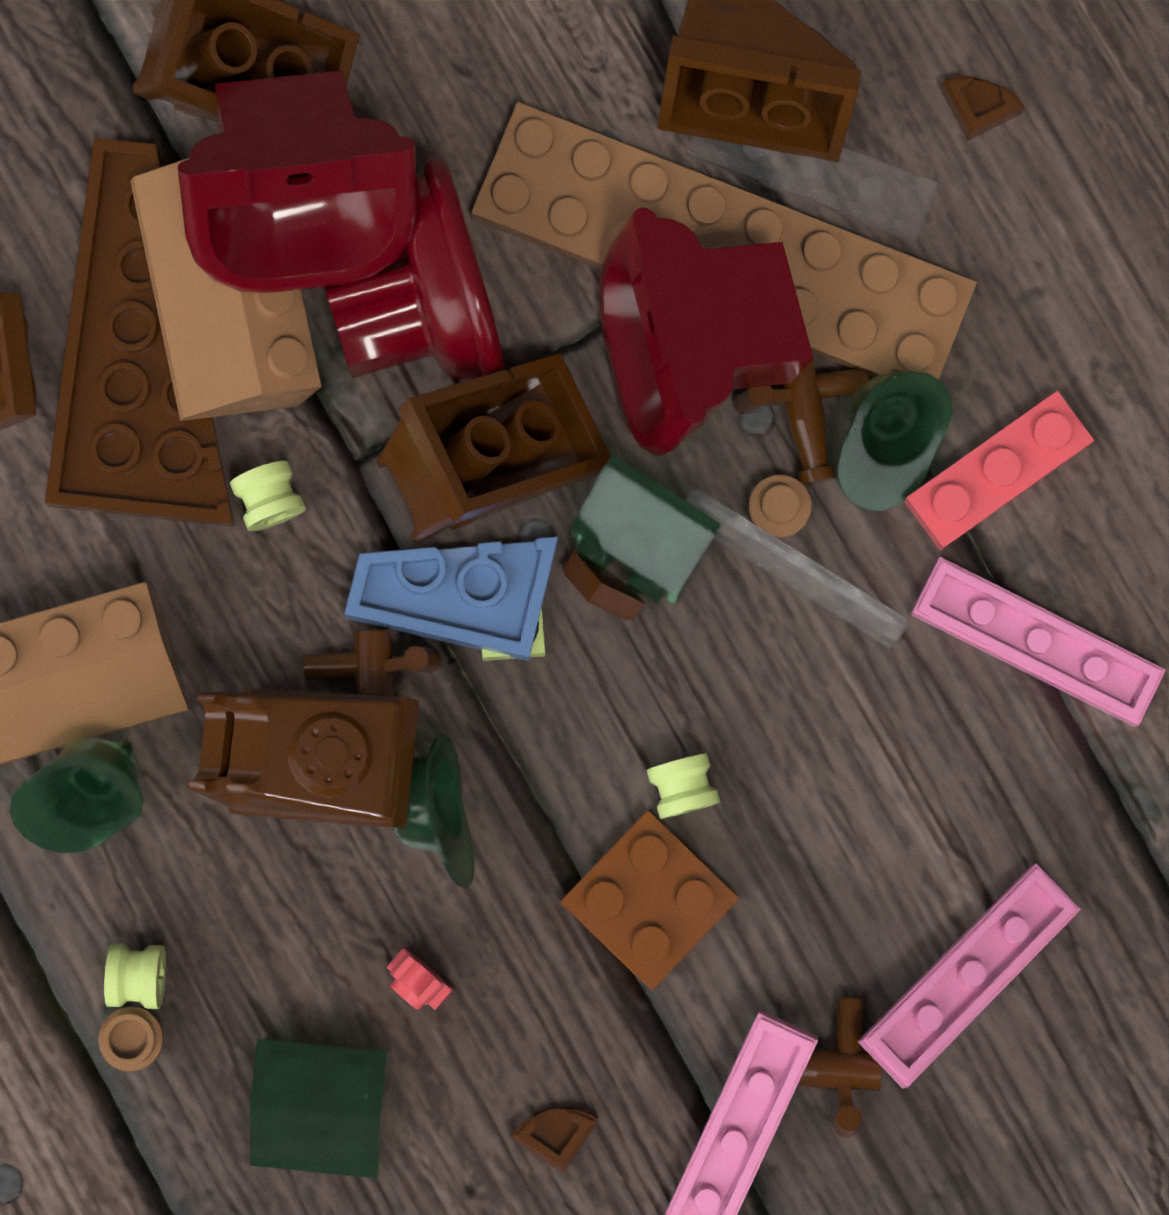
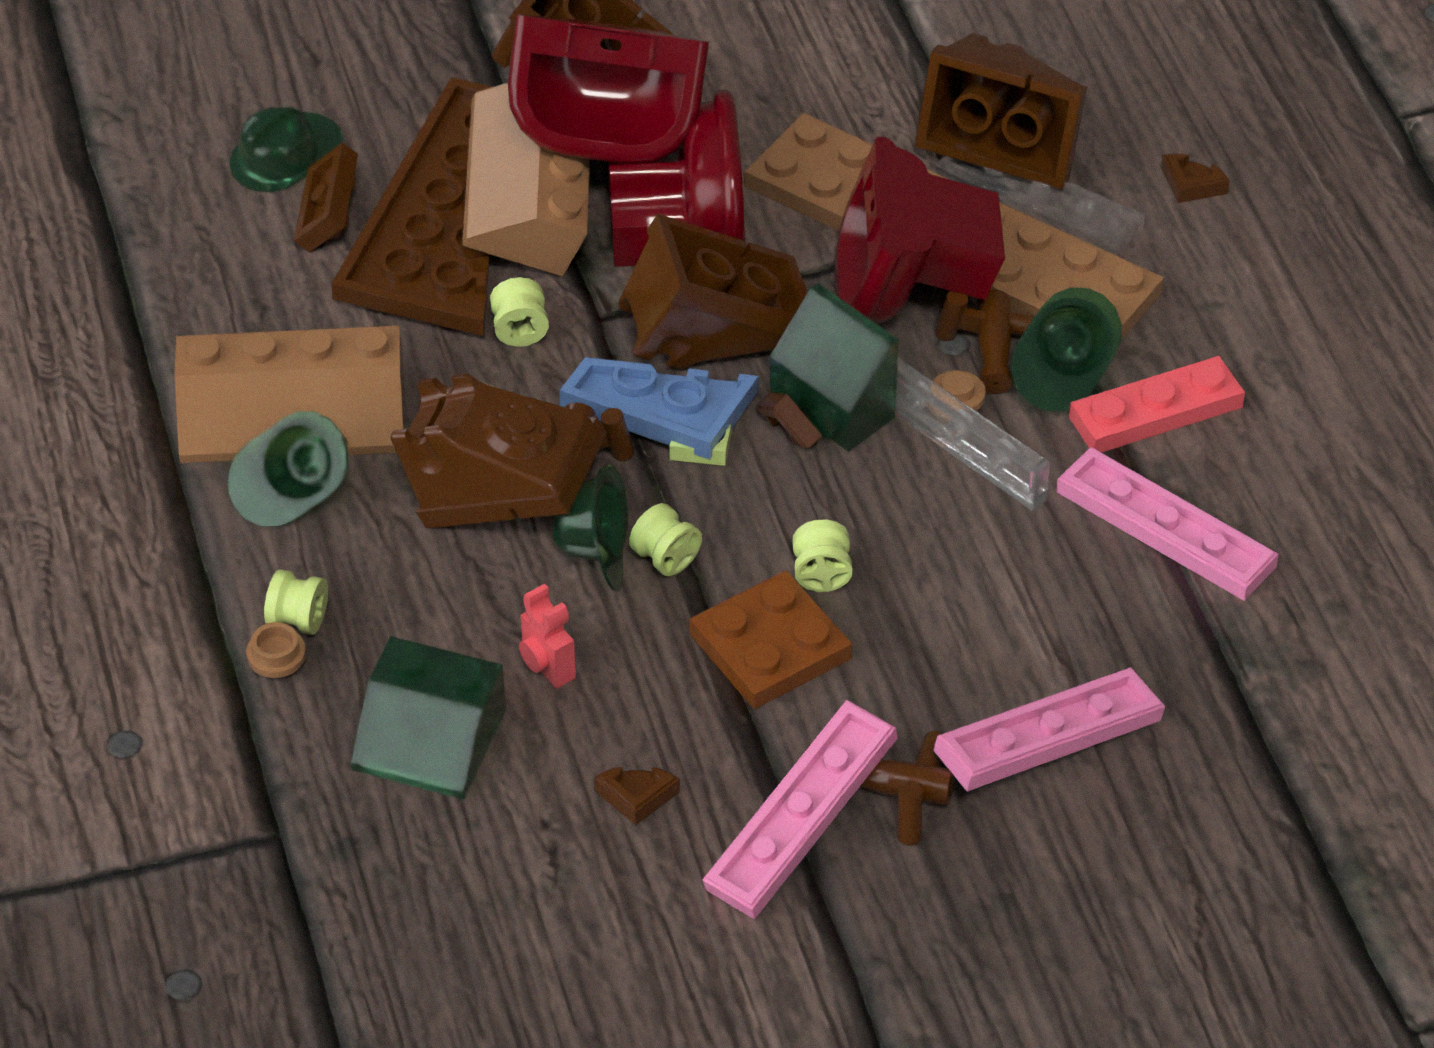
camera: 15 degrees right, 35 degrees down
none -> yellowish green wheel [629,503,702,576]

